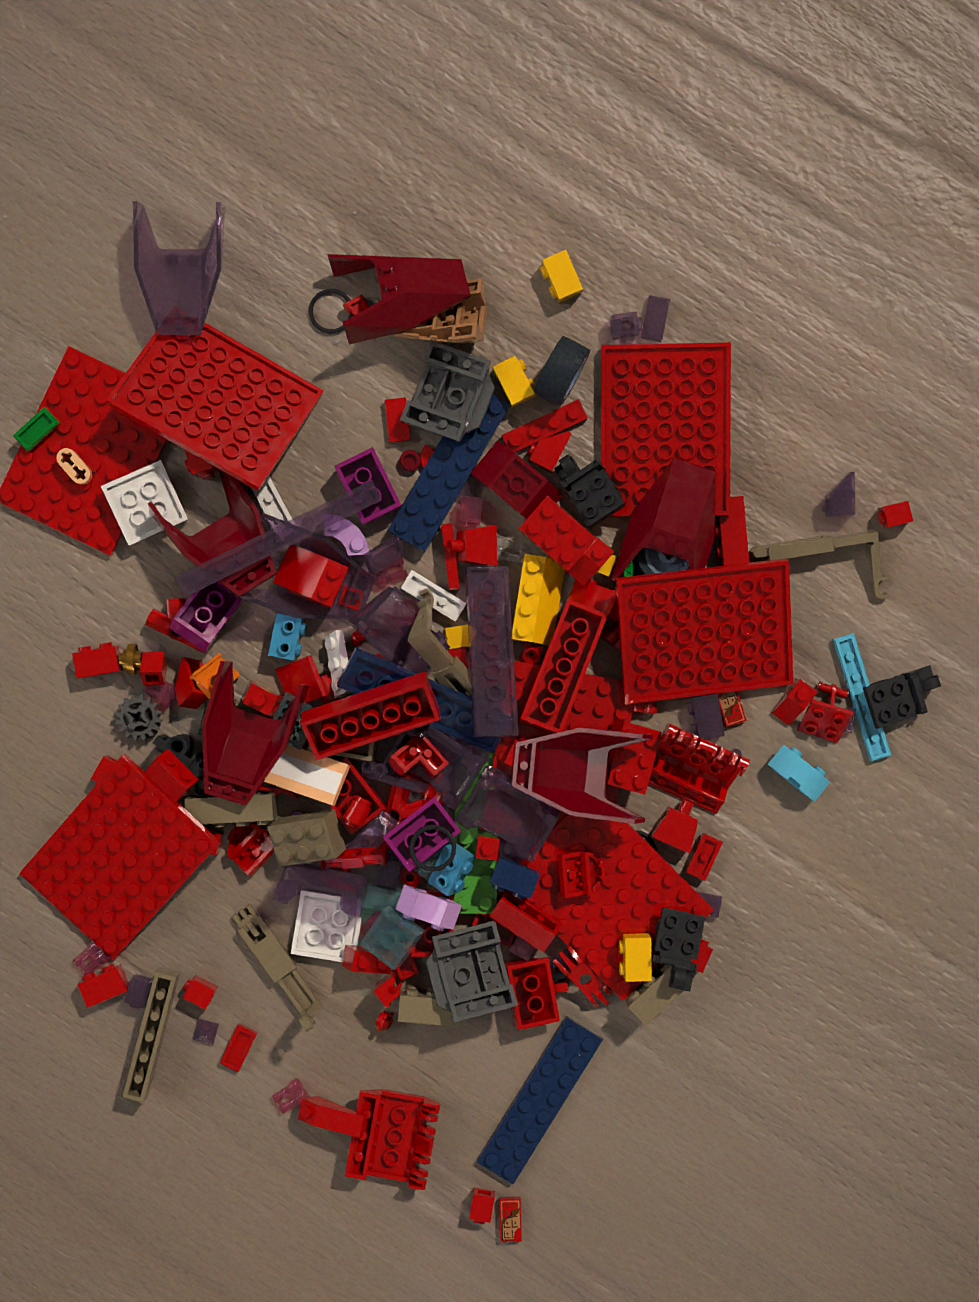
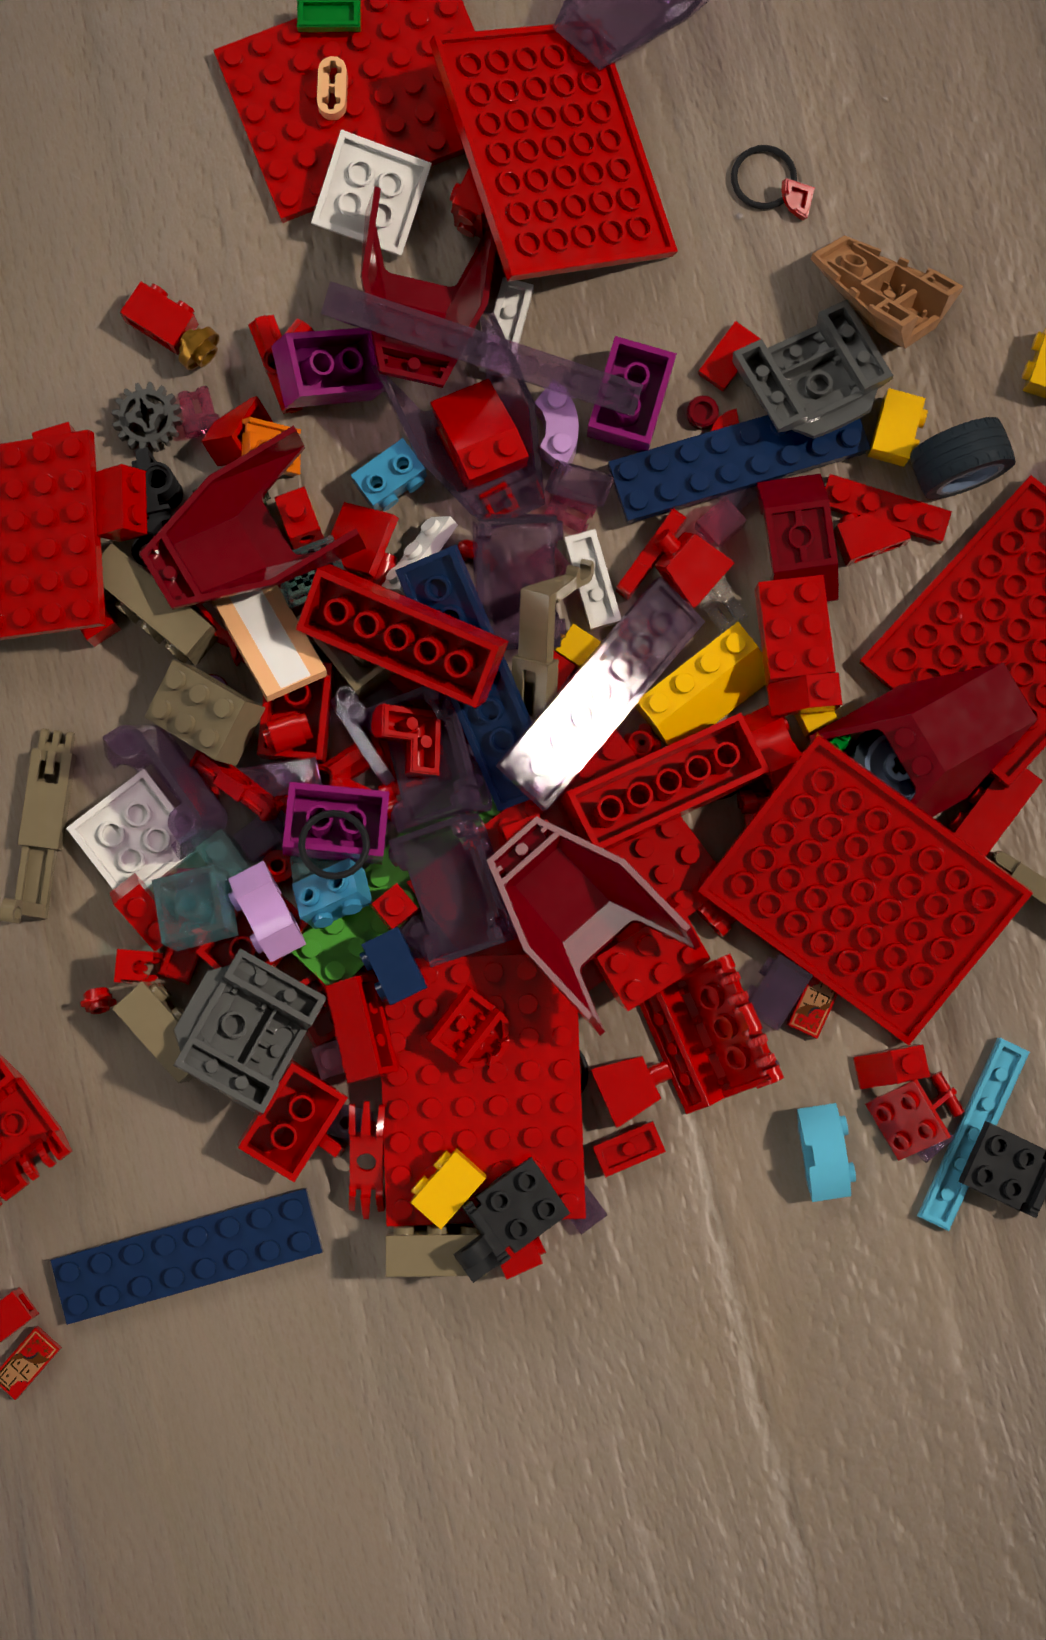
camera: 40 degrees right, 5 degrees down
red brick [140,651,167,686] -> none
red slope [227,823,274,877] -> none
dark red windscreen [328,254,471,345] -> none
black plate [554,454,626,529] -> none

